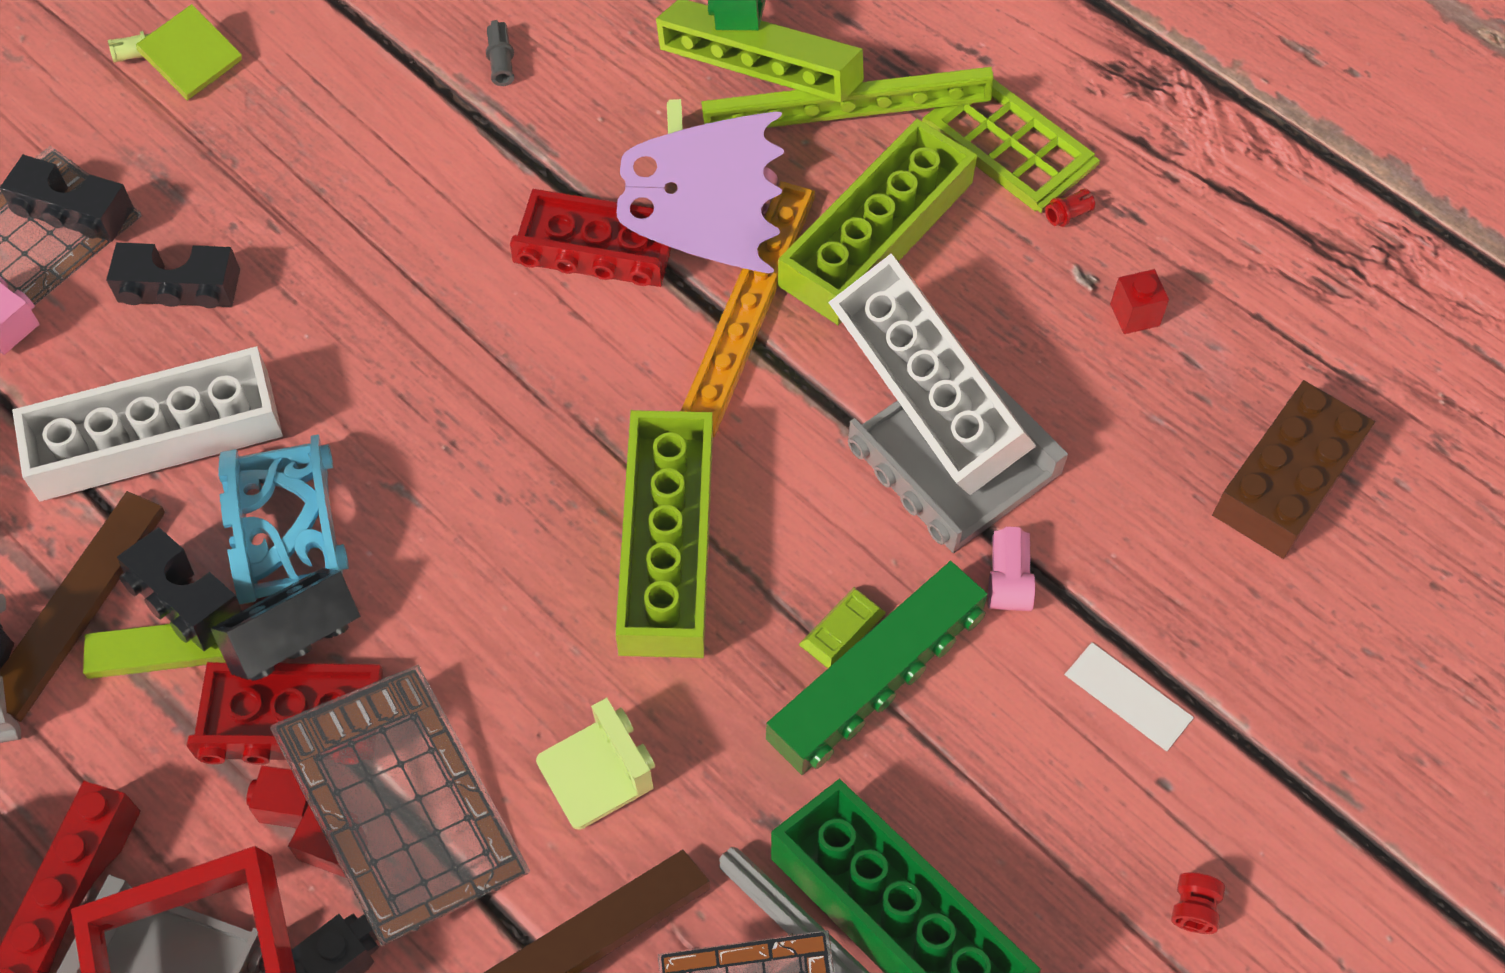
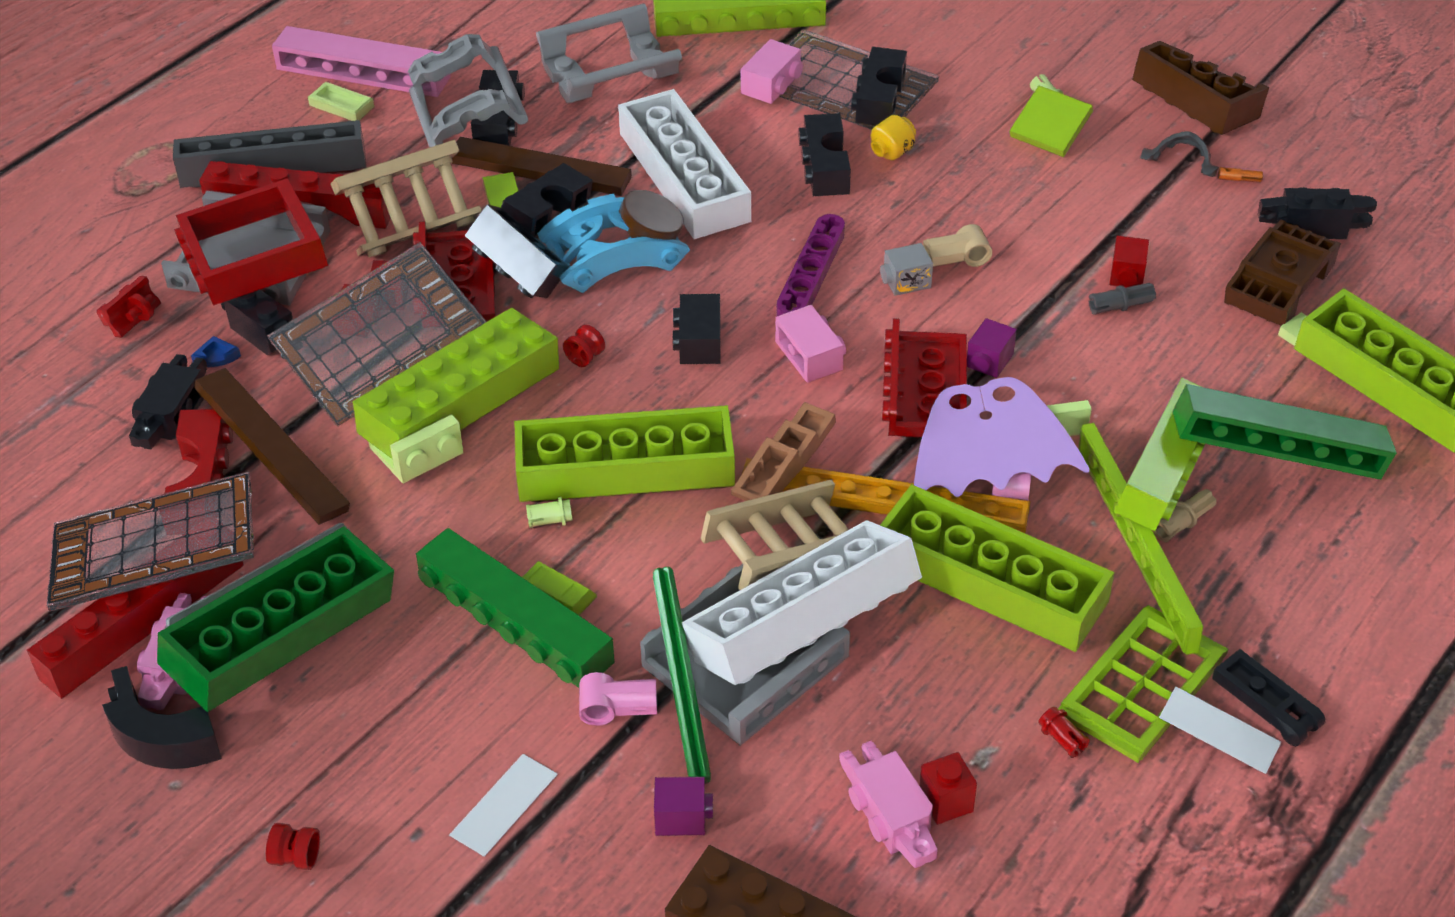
camera: 85 degrees right, 15 degrees down
none -> tan fence [331,139,482,258]
none -> lime brick [353,307,559,459]
none -> yellowish green pin [526,497,573,528]
none -> red wheel [562,324,606,367]
none -> tile [619,190,684,240]
none -> green axle [653,567,711,784]
none -> magenta brick [654,777,713,836]
none -> black brick [673,294,720,364]
none -> tan fence [701,479,849,590]
none -> nougat slope [731,402,836,501]
none -> bright pink brick [775,305,846,383]
none -> magenta beam [776,214,845,317]
none -> bright pink hinge [839,741,938,868]
none -> yellow head [870,115,916,161]
none -> light grey brick [880,243,933,296]
none -> tan piece [923,224,992,267]
none -> magenta brick [967,318,1017,378]
none -> red brick [1109,235,1149,288]
none -> white sticker [1159,686,1281,774]
none -> black plate [1212,649,1326,747]

